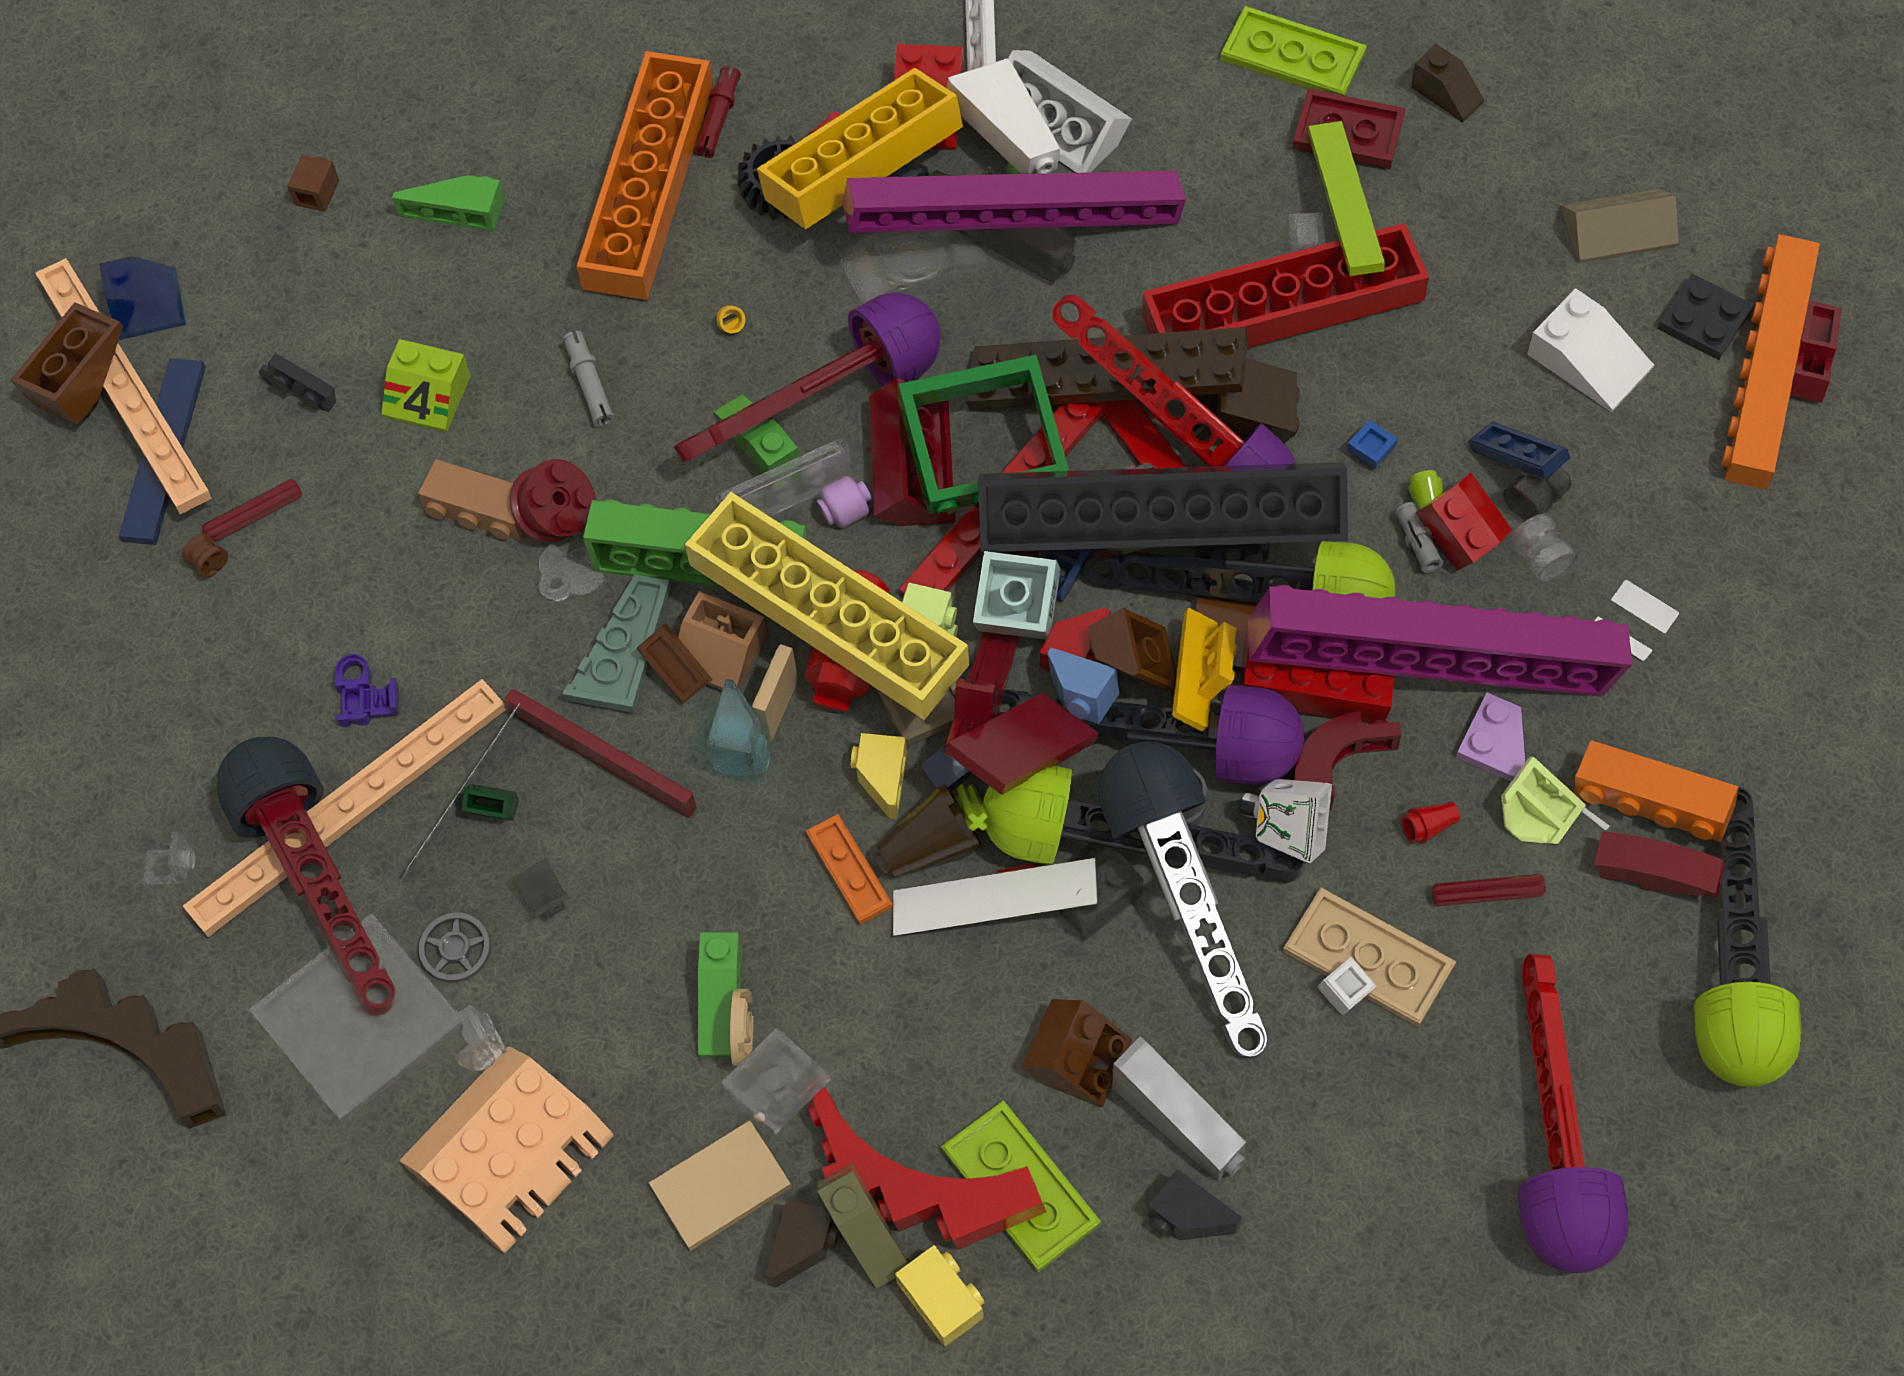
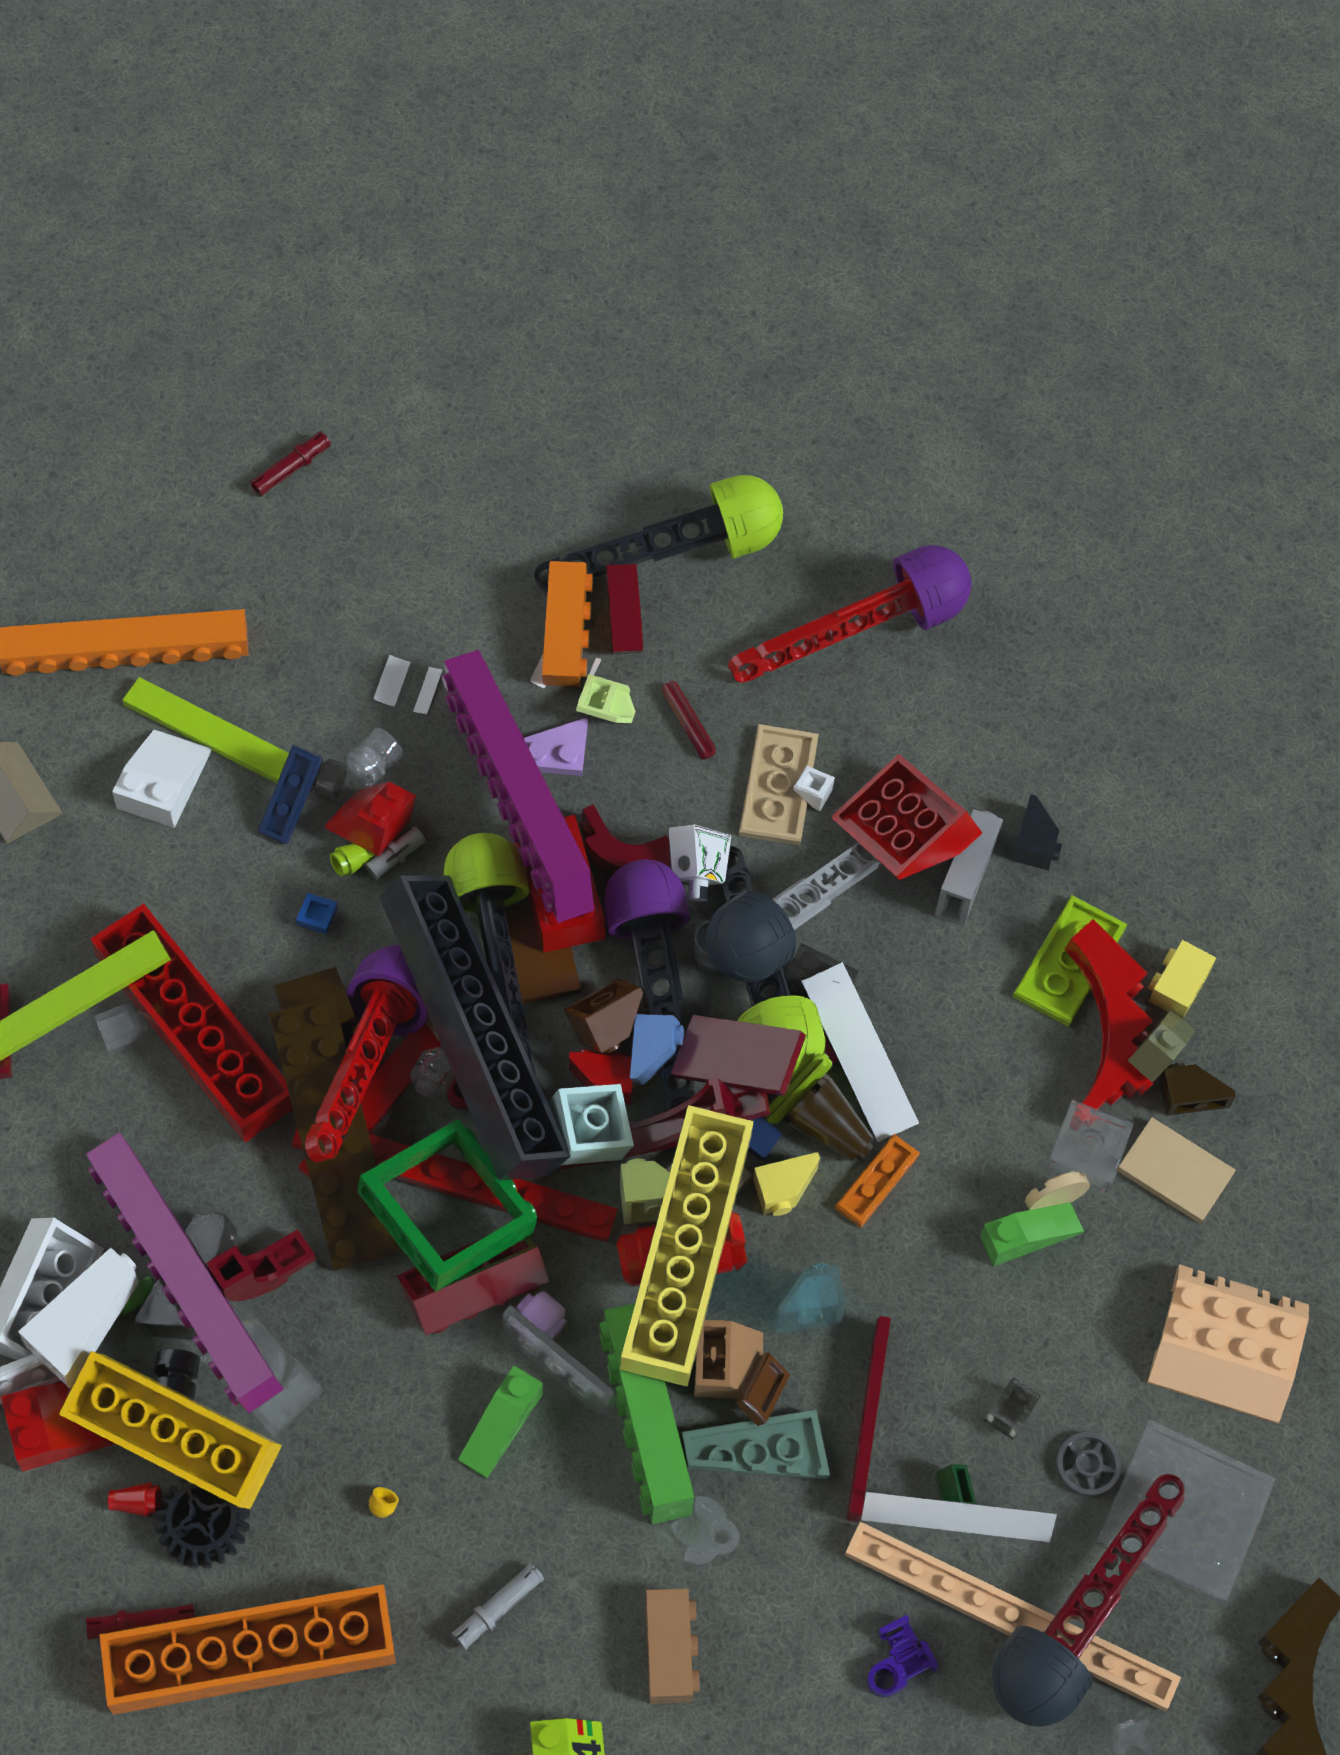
camera: 120 degrees left, 0 degrees up
clear bracket [455,1005,507,1073] -> none
dark red wheel [510,459,596,543] -> none
piece [673,293,941,463] -> none
tan tile [752,644,798,742] -> none
reddish brown slope [1021,999,1132,1108] -> none
yellow bracket [1172,608,1237,731] -> none
red cone [1401,801,1460,844] -> none
black plate [1657,273,1754,360] -> none
dark red slope [1790,301,1842,403] -> none
none -> lime tile [122,677,289,783]
none -> dark red arch [206,1229,316,1301]
none -> red slope [831,754,982,880]

